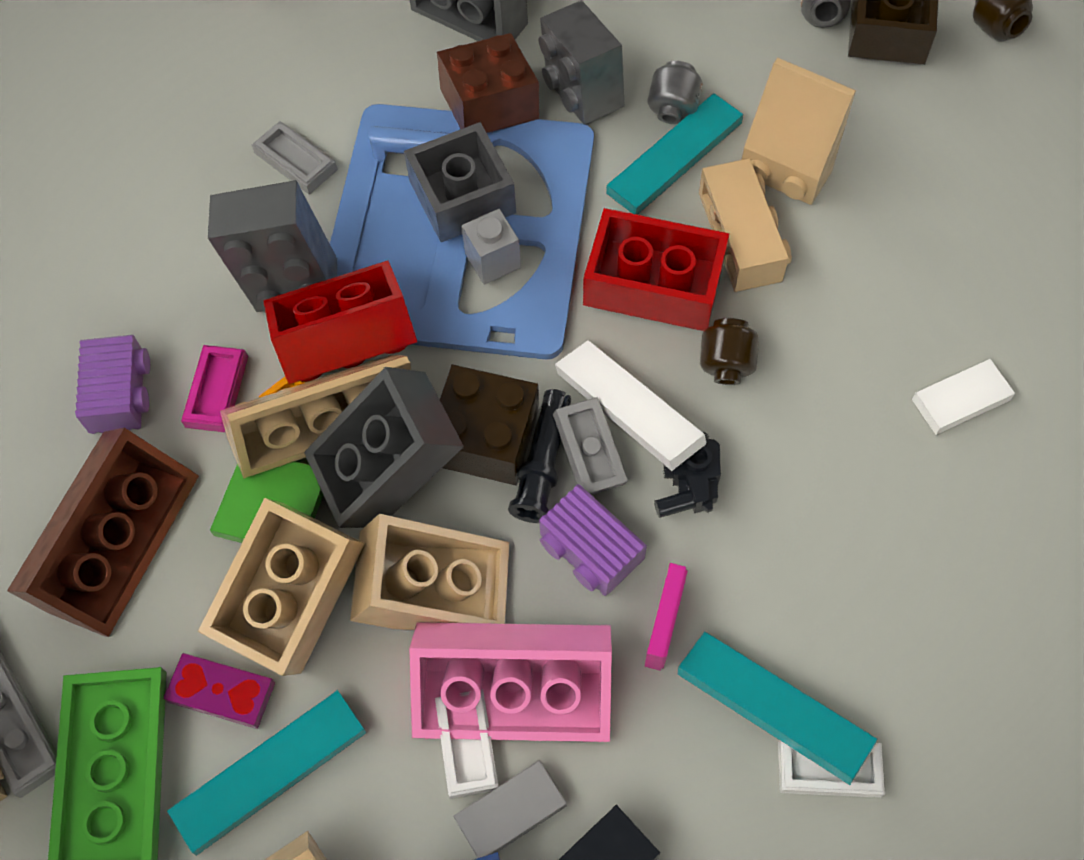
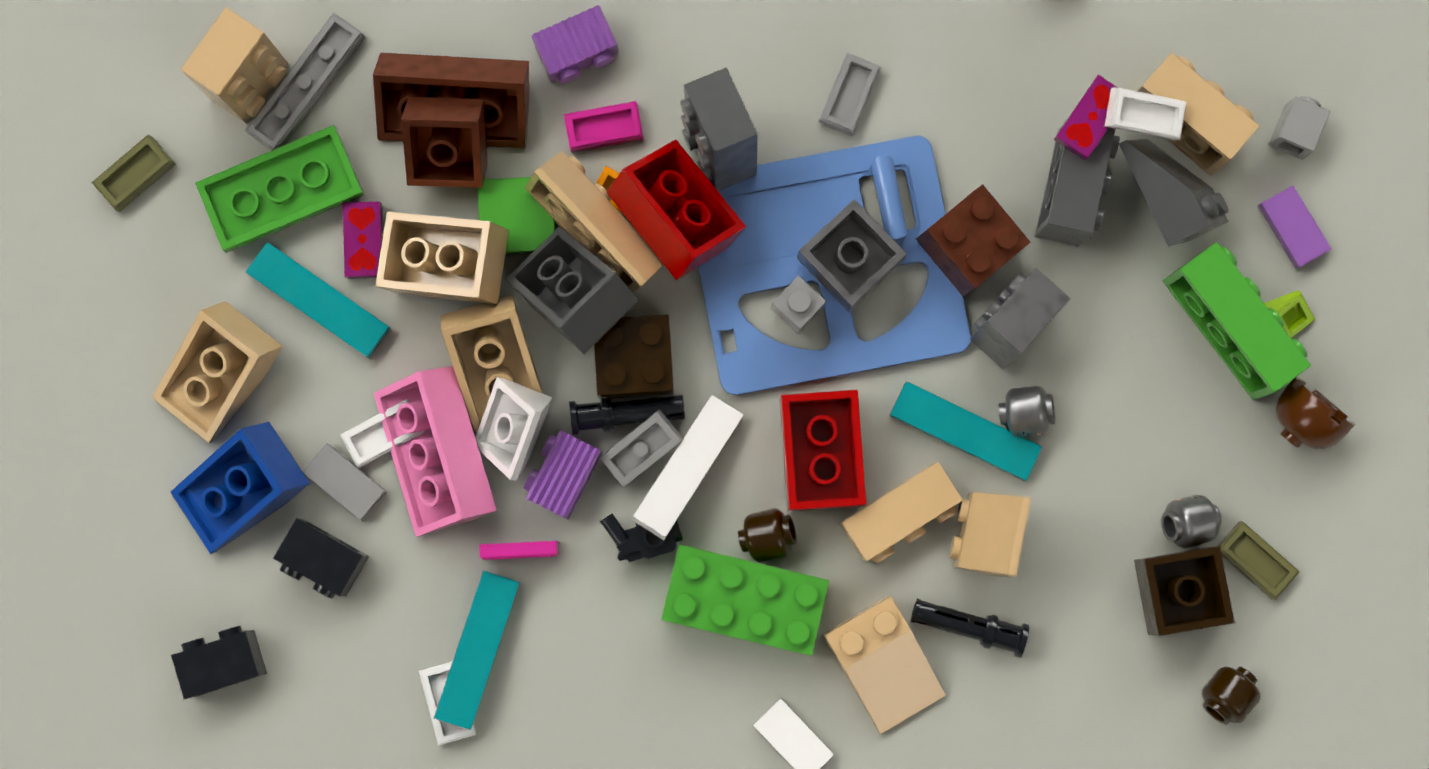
camera: 65 degrees right, 20 degrees up
none -> copper brick [401,97,487,188]
none -> white slope [475,377,552,481]
none -> bright green brick [661,544,829,656]
none -> tan slope [822,596,946,734]
none -> black pin [910,598,1029,658]

